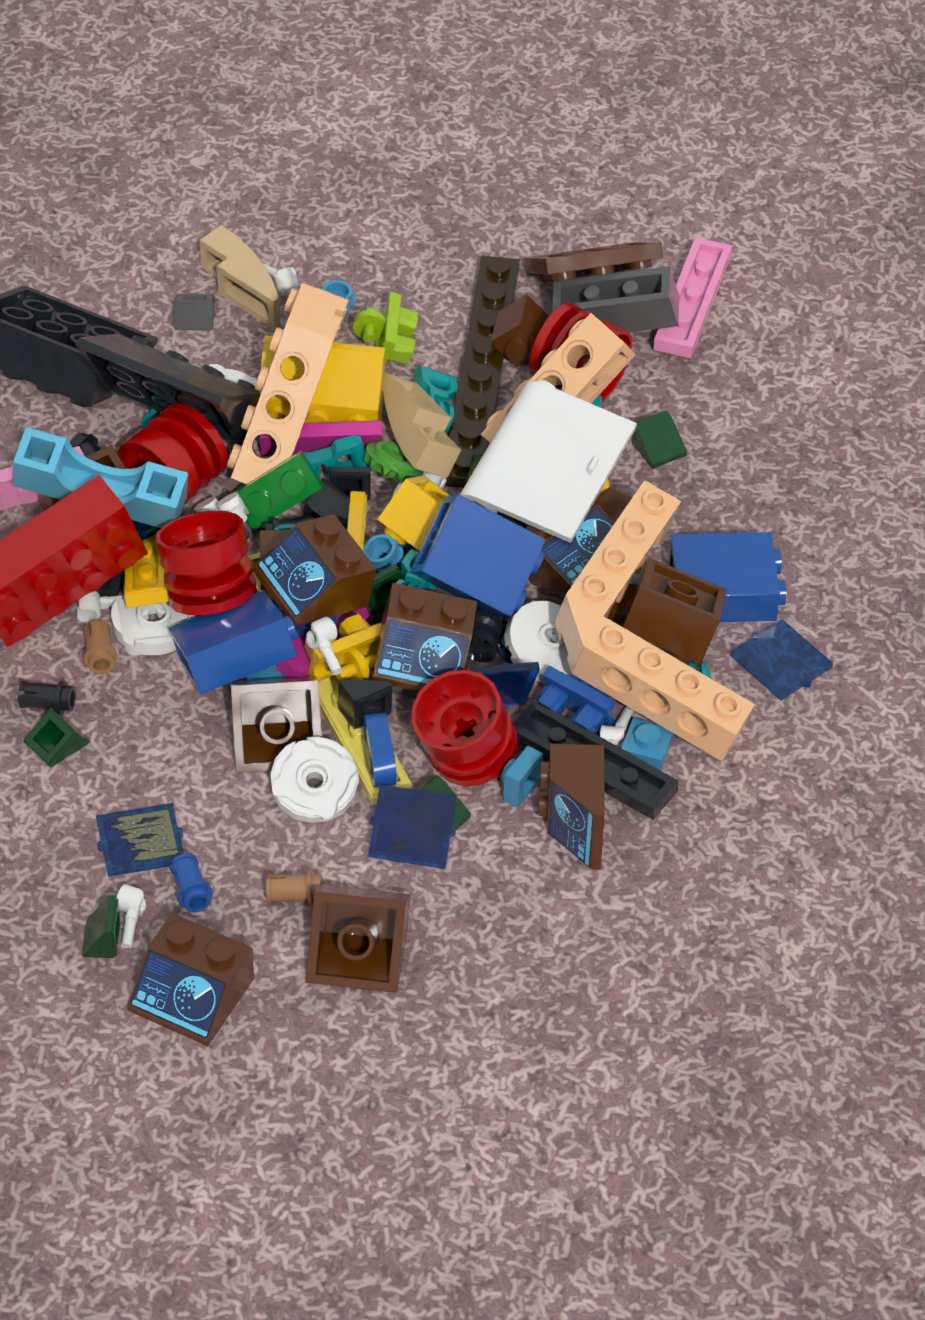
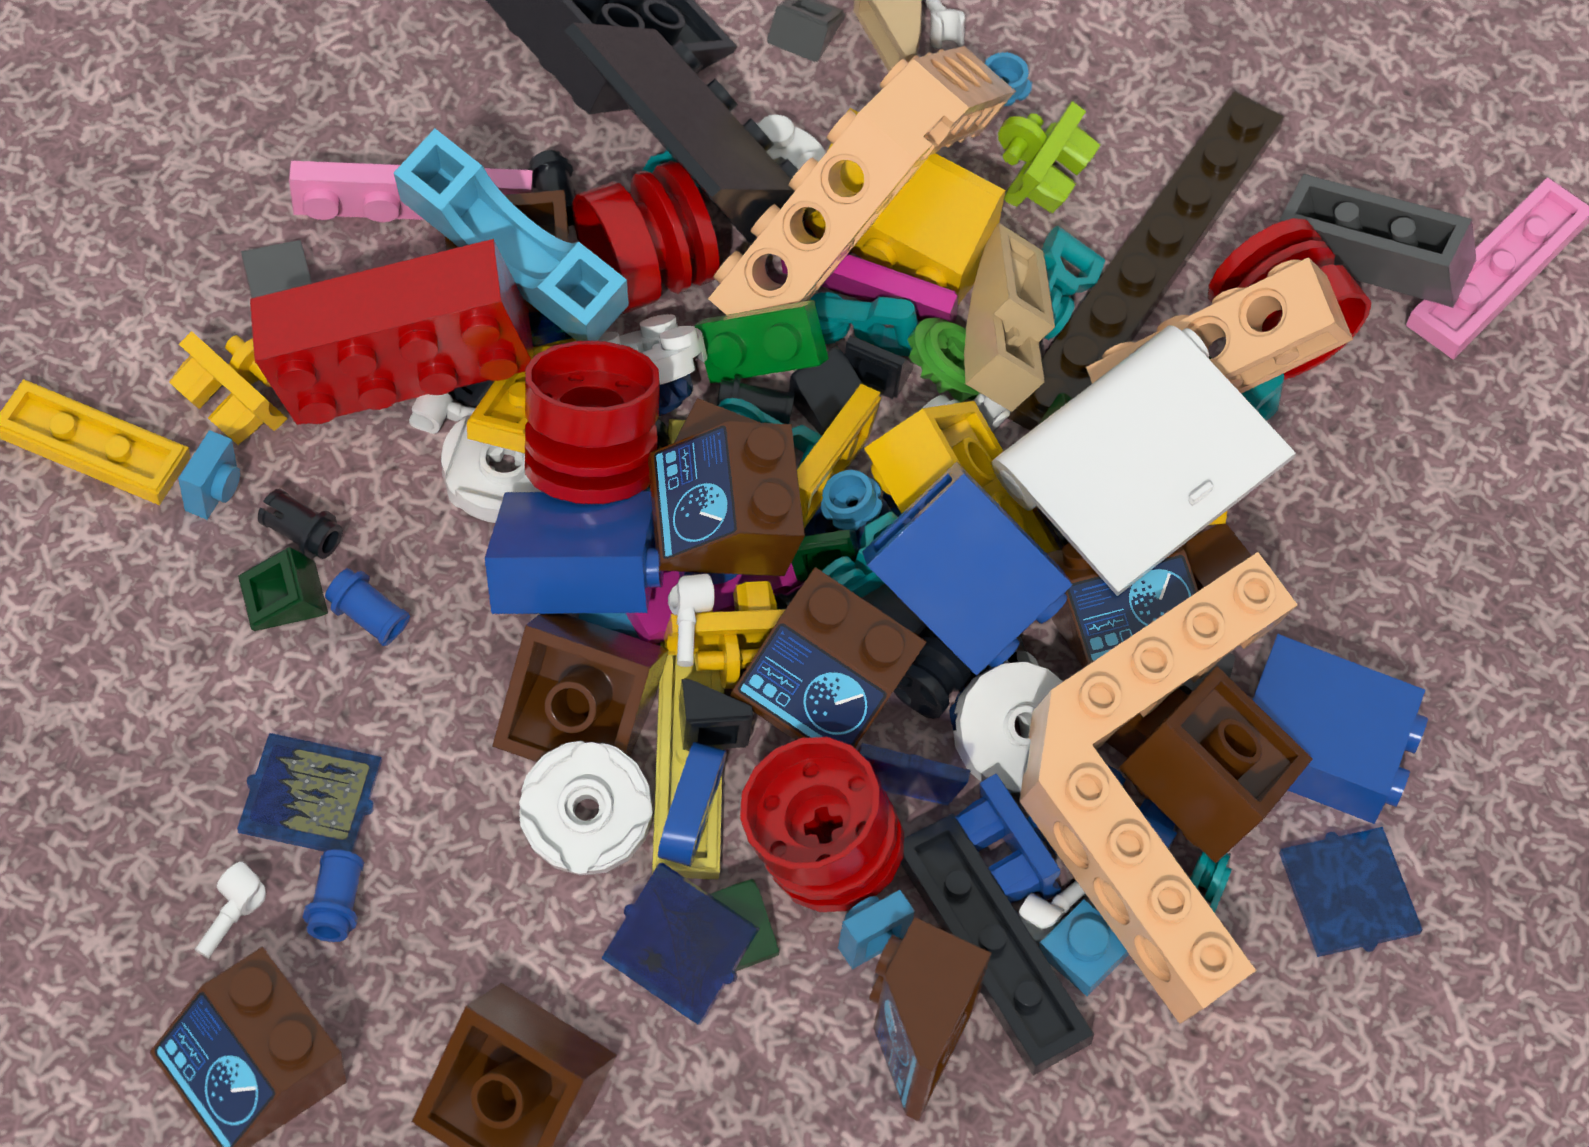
camera: 20 degrees right, 10 degrees up
dark green slope [81,895,121,958] -> none
medium nougat pin [83,620,118,674] -> none
medium nougat pin [266,870,323,905] -> none
reddish brown brick [490,294,549,367] -> none
reddish brown plate [524,242,663,281] -> none
dark green slope [632,411,687,469] -> none
none -> blue pin [325,568,410,647]

